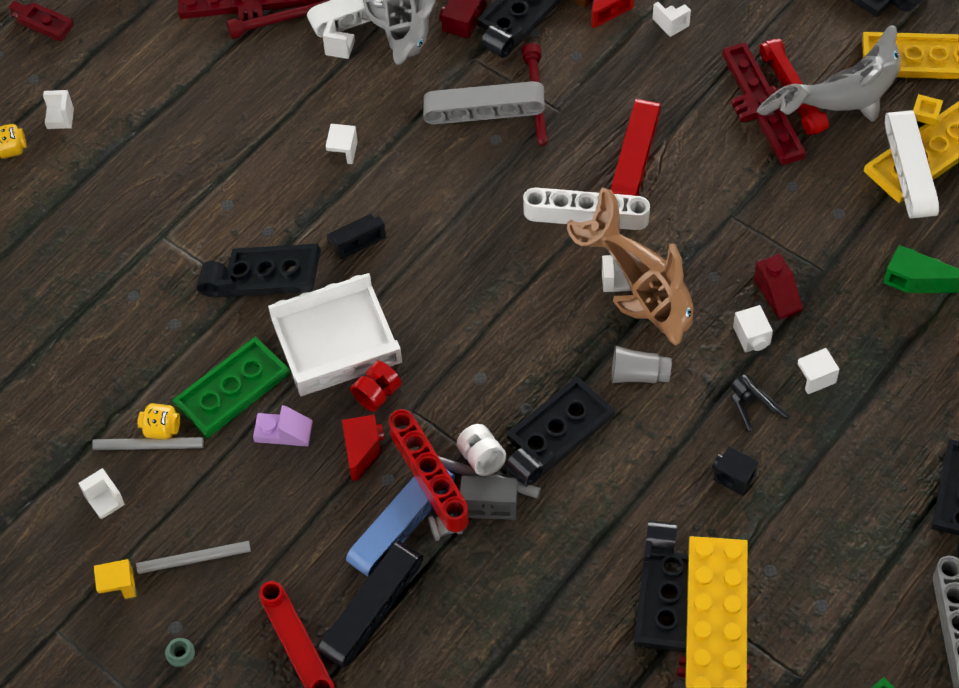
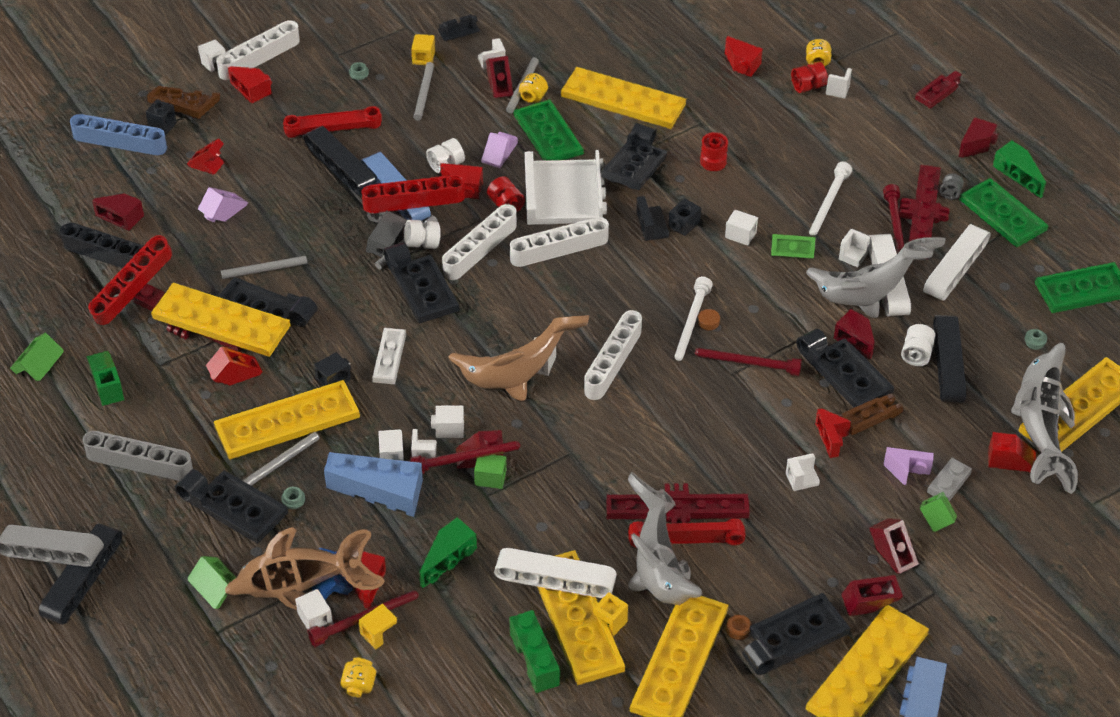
camera: 105 degrees right, 10 degrees down
light grey beam [423,81,545,124] -> none
red beam [611,99,661,196] -> none
light grey plant [611,345,672,383] -> none
black plant [731,374,789,432] -> none
none -> red slope [206,346,263,386]
none -> yellow plate [214,380,360,460]
none -> light grey bar [221,256,307,279]
none -> light grey bar [242,432,320,486]
none -> sand green plate [281,487,305,509]
none -> medium blue wedge [324,452,423,517]
none -> white tile [372,328,406,384]
none -> dark red piece [410,441,521,474]
none -> white panel [411,429,437,459]
none -> white wheel [426,138,465,173]
none -> black hinge [437,14,480,42]
none -> white beam [442,204,517,280]
none -> bright green panel [474,455,507,489]
none -> dark red slope [485,56,514,98]
none -> white beam [510,217,609,267]
none -> yellow plate [561,67,686,129]
none -> black brick [668,198,701,236]
none -> white piece [674,277,713,361]
none -> dark orange tile [698,309,720,330]
none -> red wheel [700,132,728,171]
none -> red slope [725,36,763,77]
none -> dark orange tile [726,615,752,640]
none -> bright green panel [771,234,816,258]
none -> red wheel [791,61,828,93]
none -> white piece [809,162,852,236]

